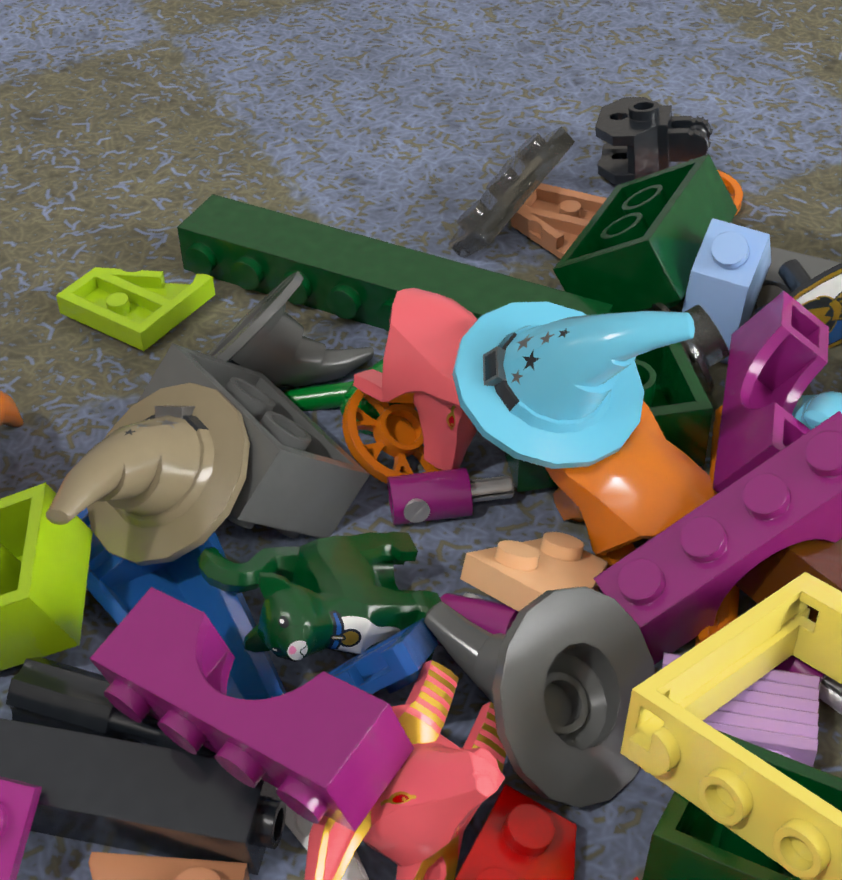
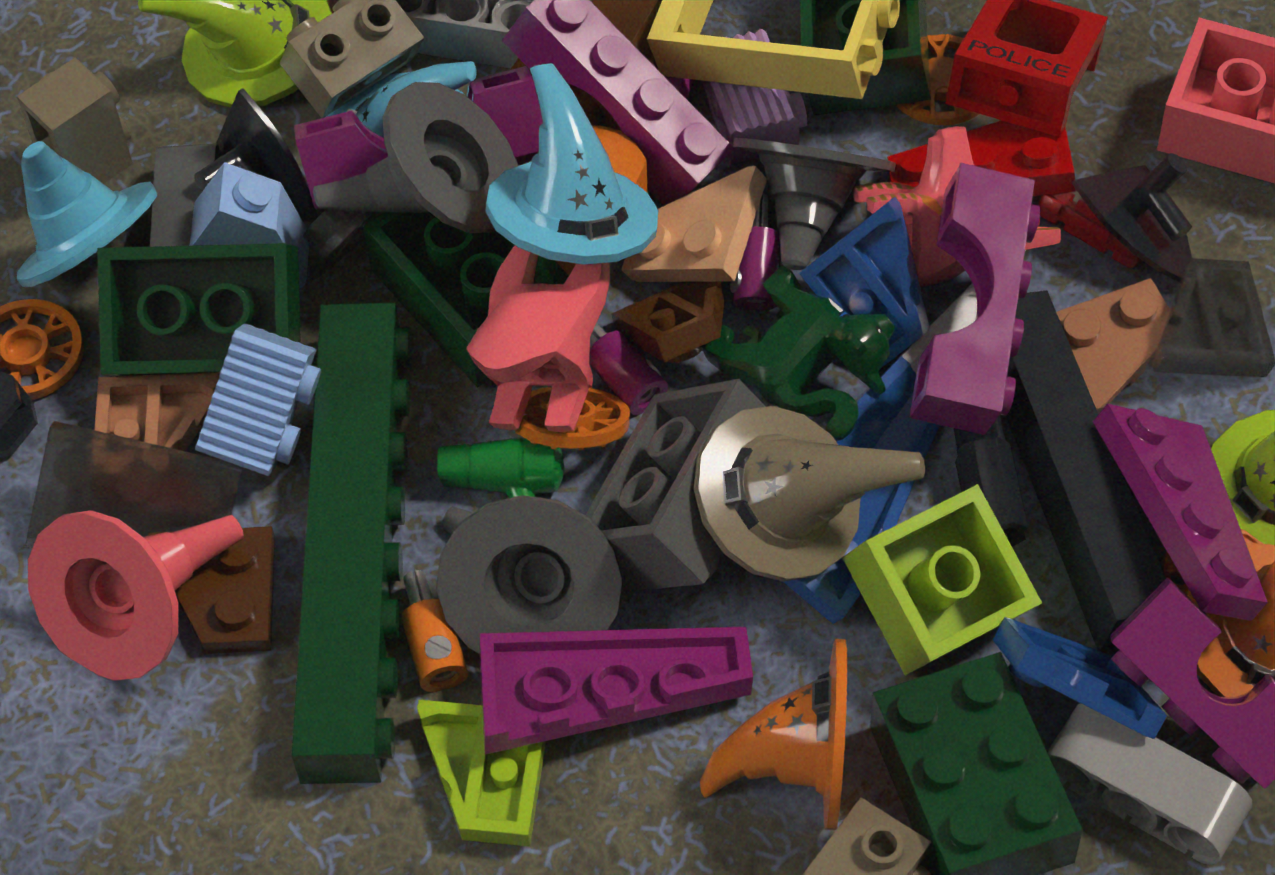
camera: 115 degrees left, 15 degrees up
none -> medium azure piece [17,141,157,287]
none -> coral piece [28,510,244,681]
none -> reddish brown wing [148,526,275,654]
none -> light blue brick [195,324,321,476]
none -> dark grey piece [313,82,518,233]
none -> orange piece [401,570,469,692]
none -> magenta wing [479,627,753,755]
none -> reddish brown wing [611,281,726,363]

